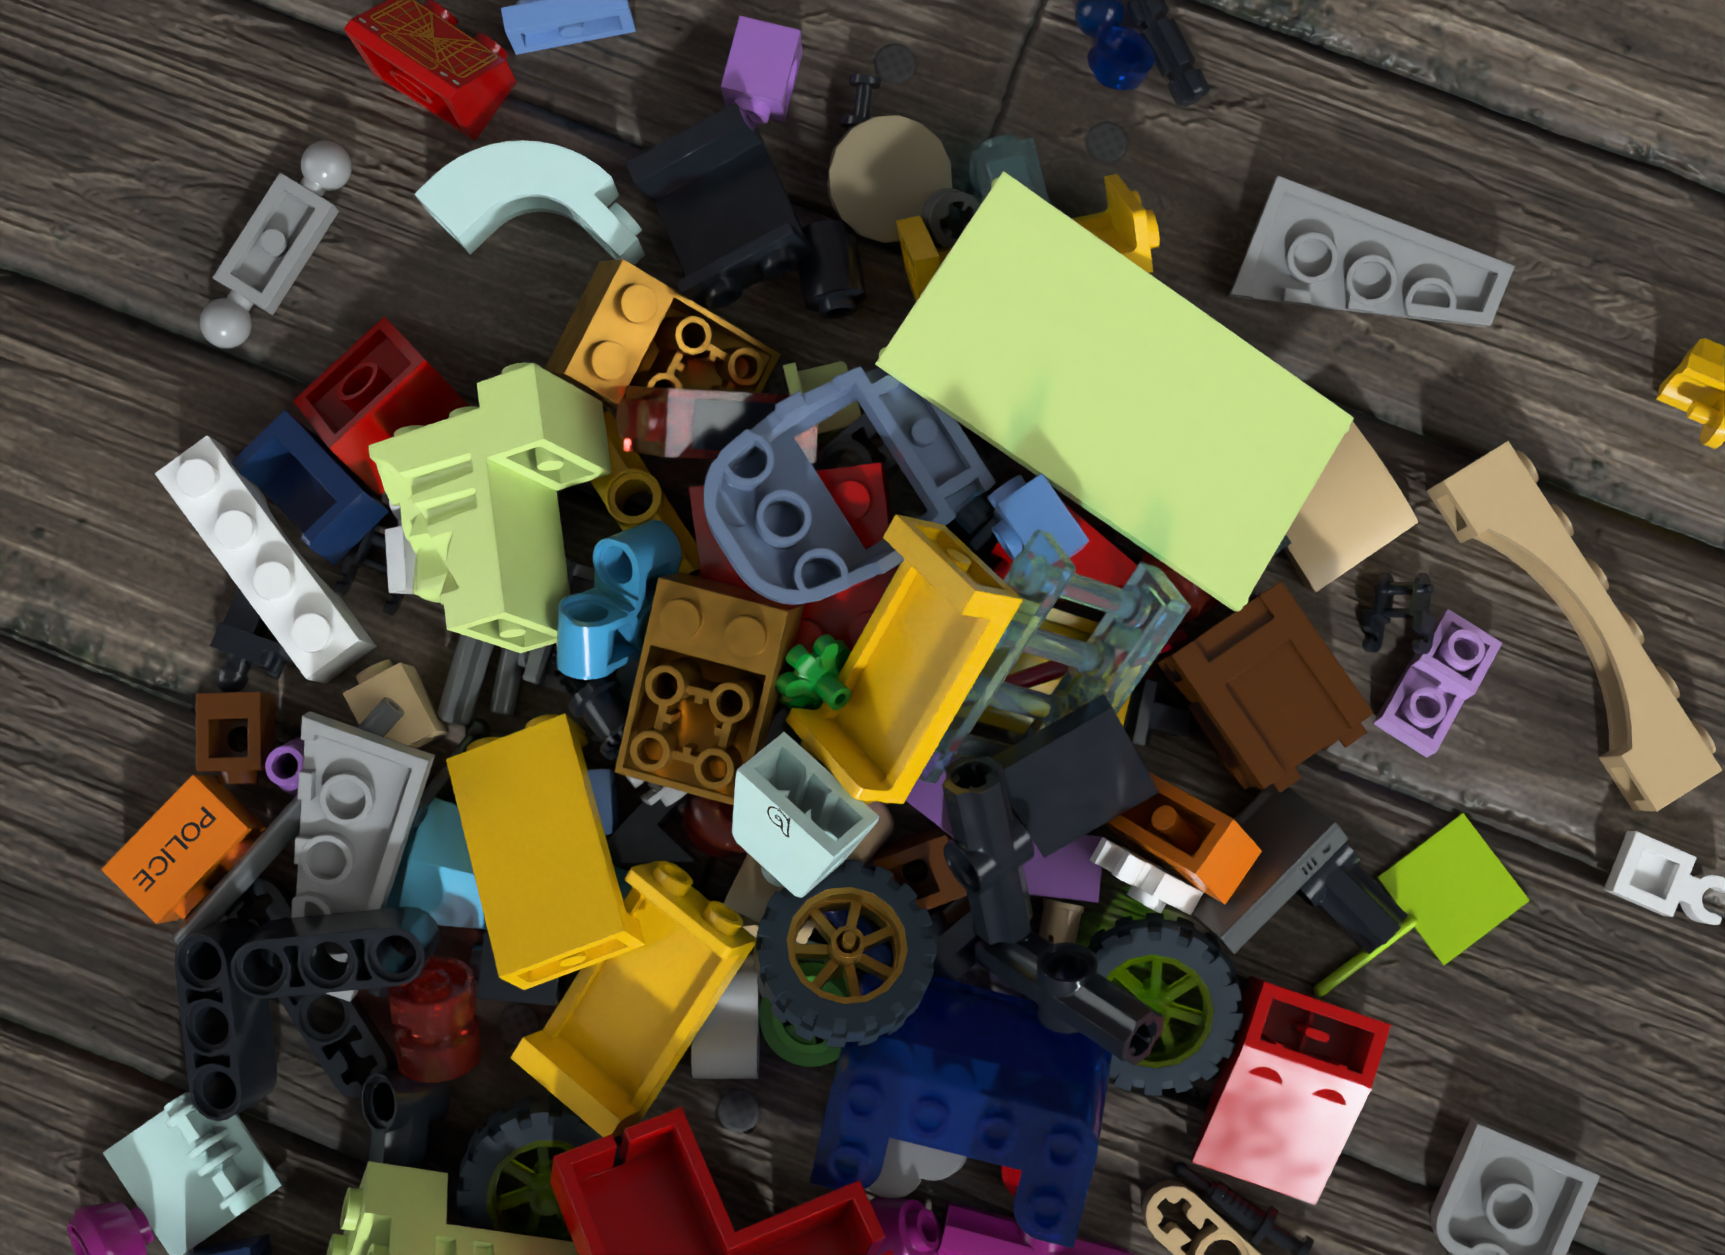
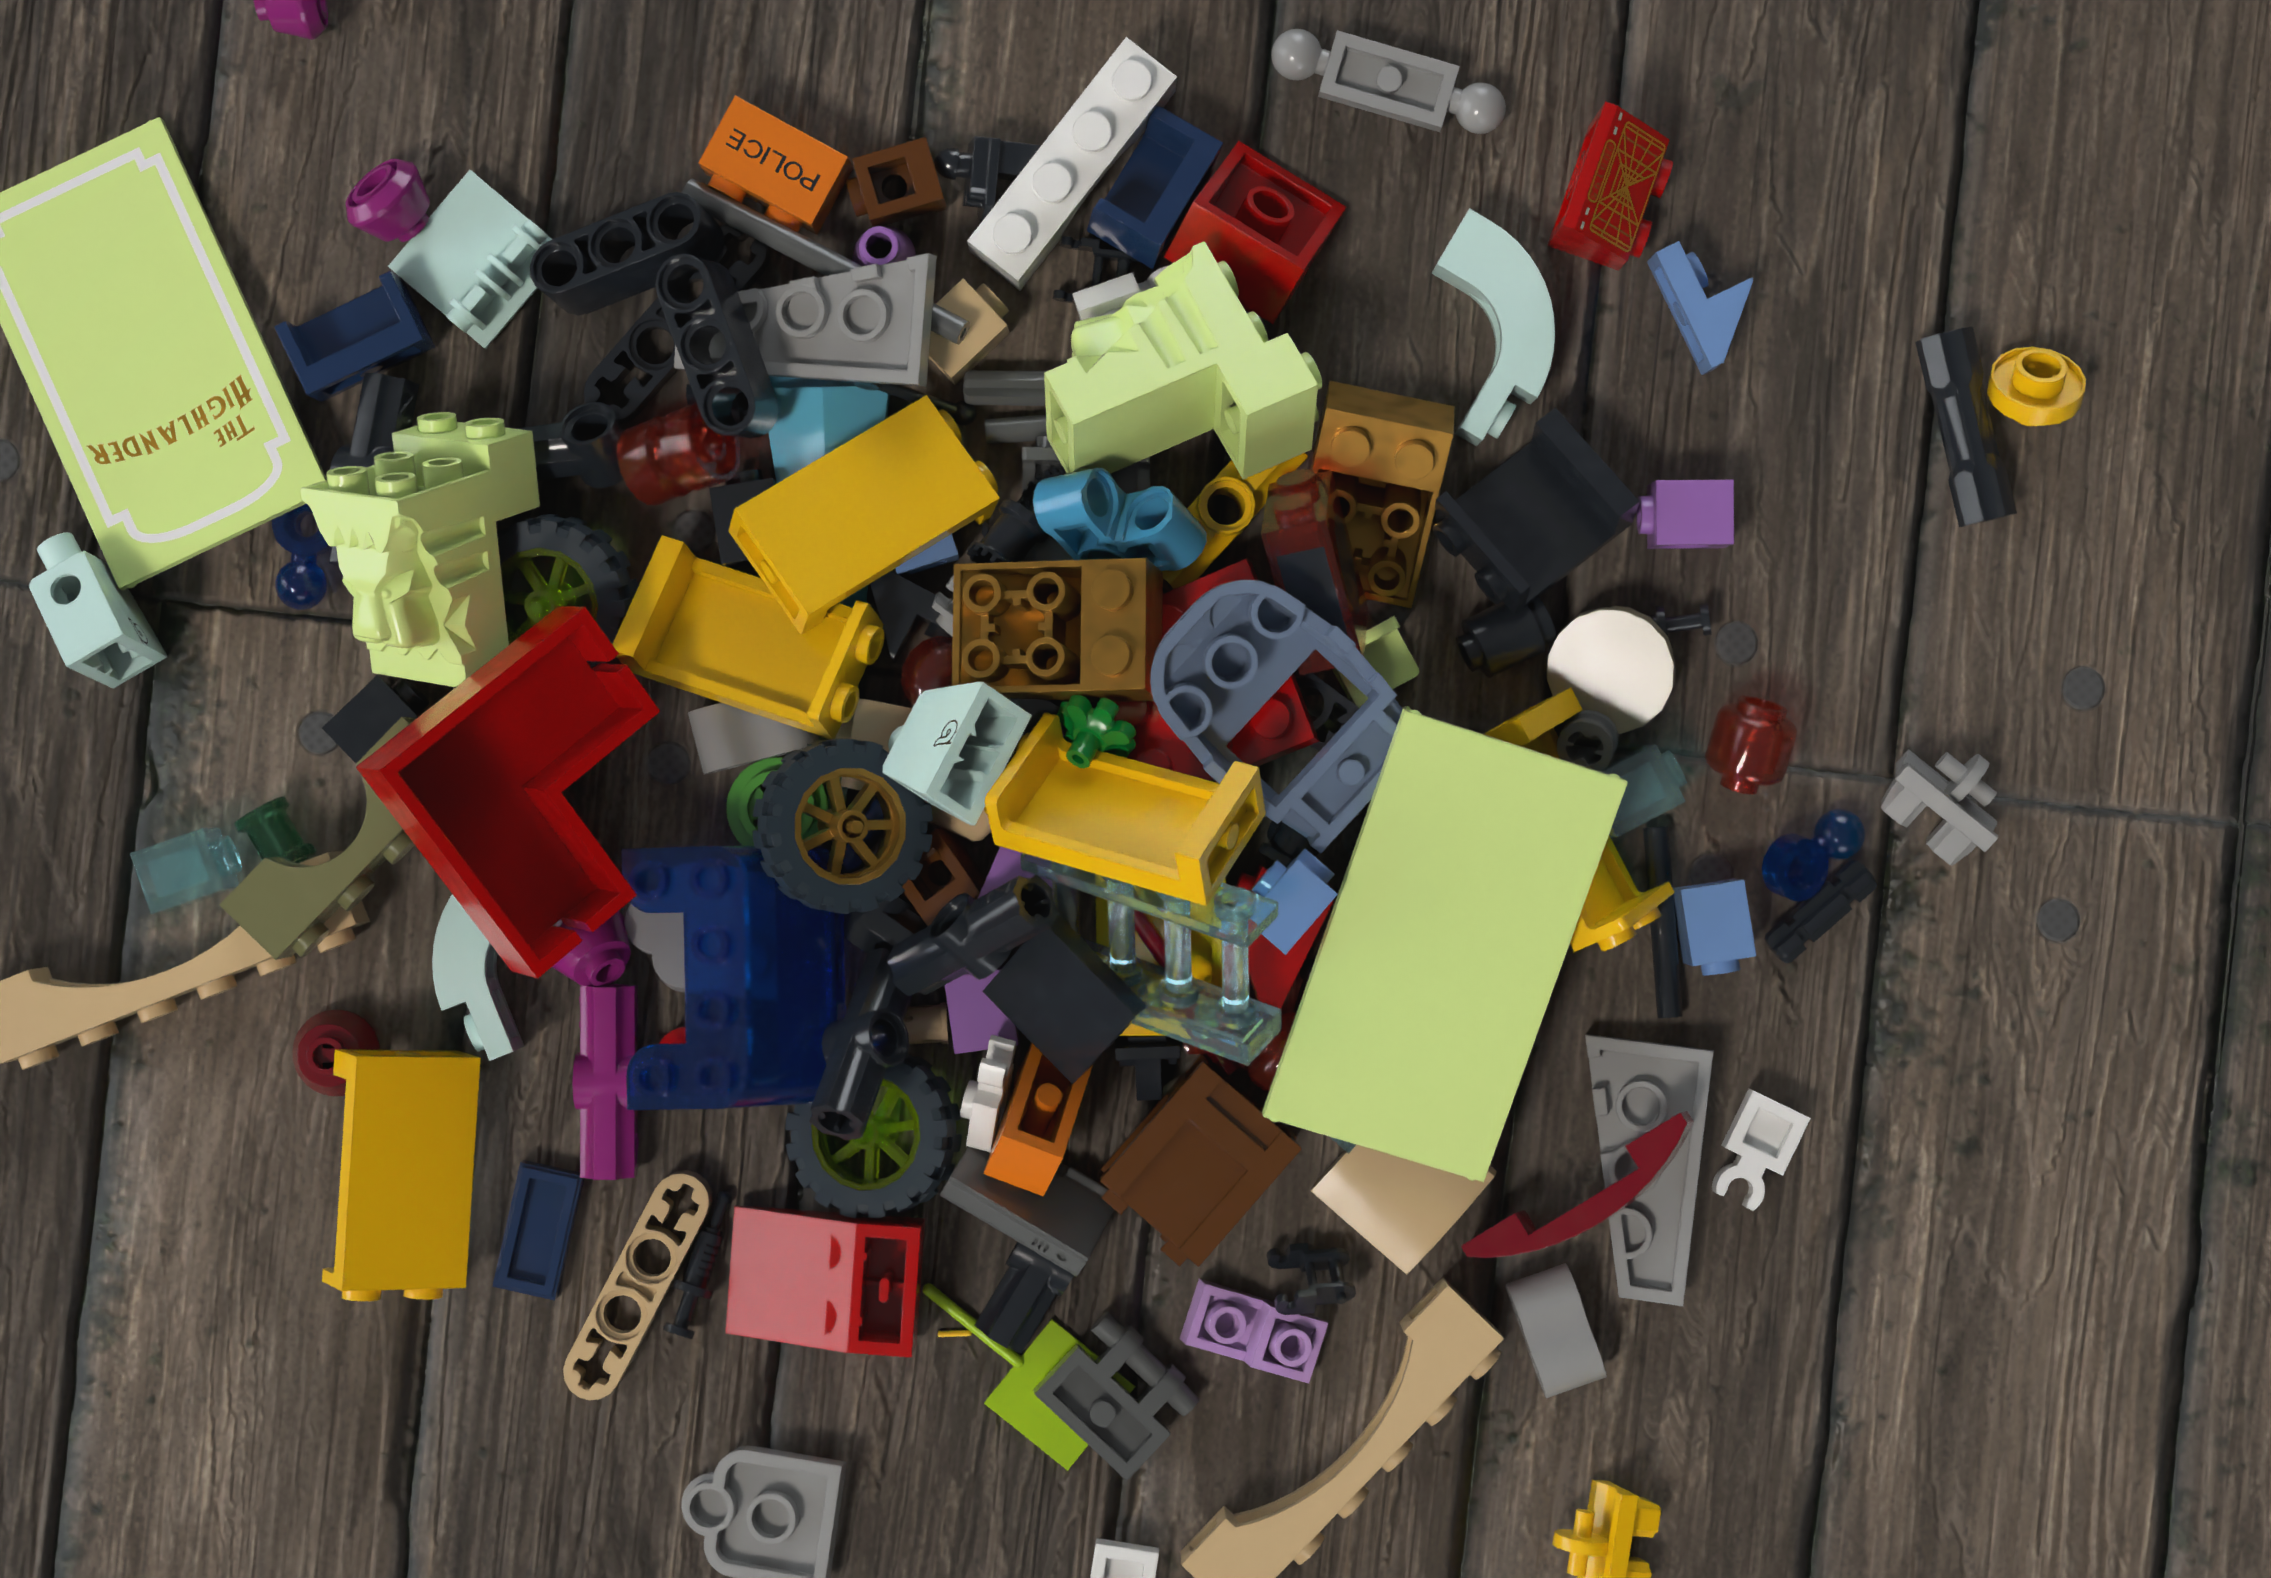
camera: 75 degrees right, 5 degrees up
none -> yellow piece [938,1330,972,1337]
none -> dark grey plate [1033,1311,1200,1481]
none -> dark red slope [1461,1111,1694,1258]
none -> light grey axle [1505,1263,1607,1398]
none -> black bar [1643,826,1683,1018]
none -> medium blue brick [1673,878,1756,976]
none -> clear red head [1705,695,1797,795]
none -> white plate [1712,1088,1811,1211]

